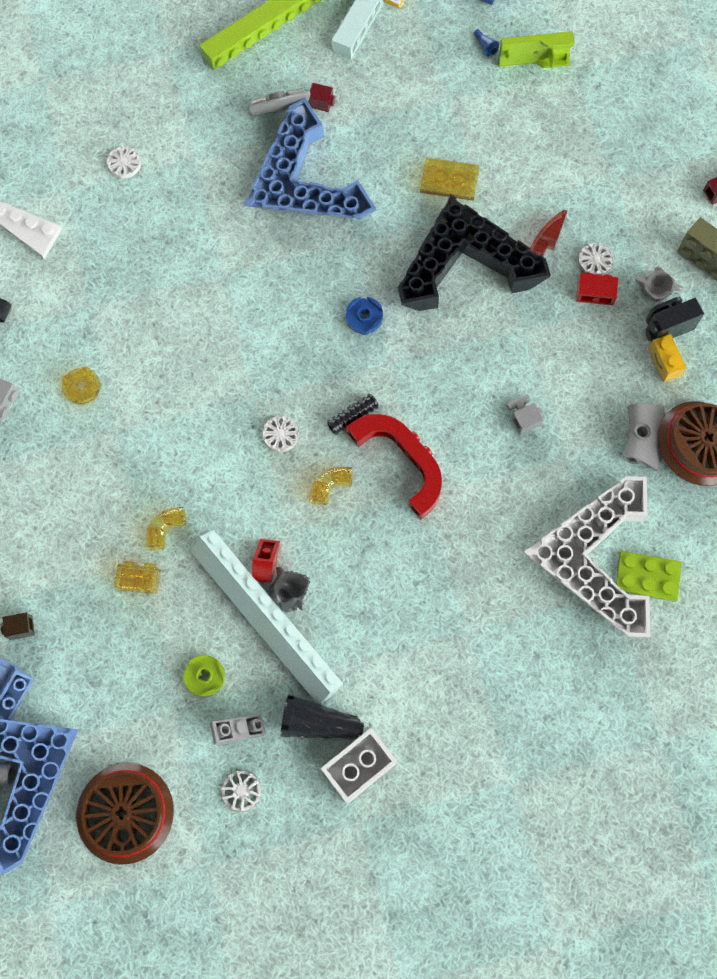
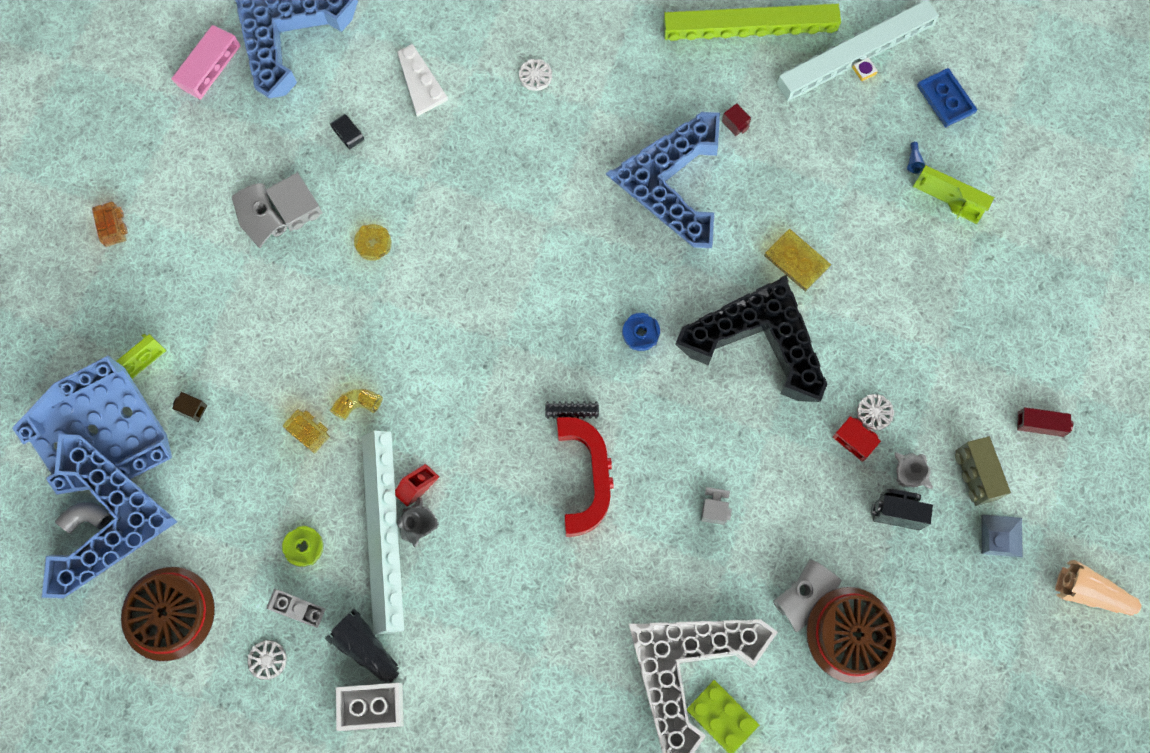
camera: 30 degrees right, 0 degrees up
light grey panel [248,88,310,117] -> none
white wheel [263,416,299,452] -> none
clear yellow cylinder [309,467,353,506] -> none
clear red slope [530,210,567,257] -> none
yellow brick [648,334,686,382] -> none

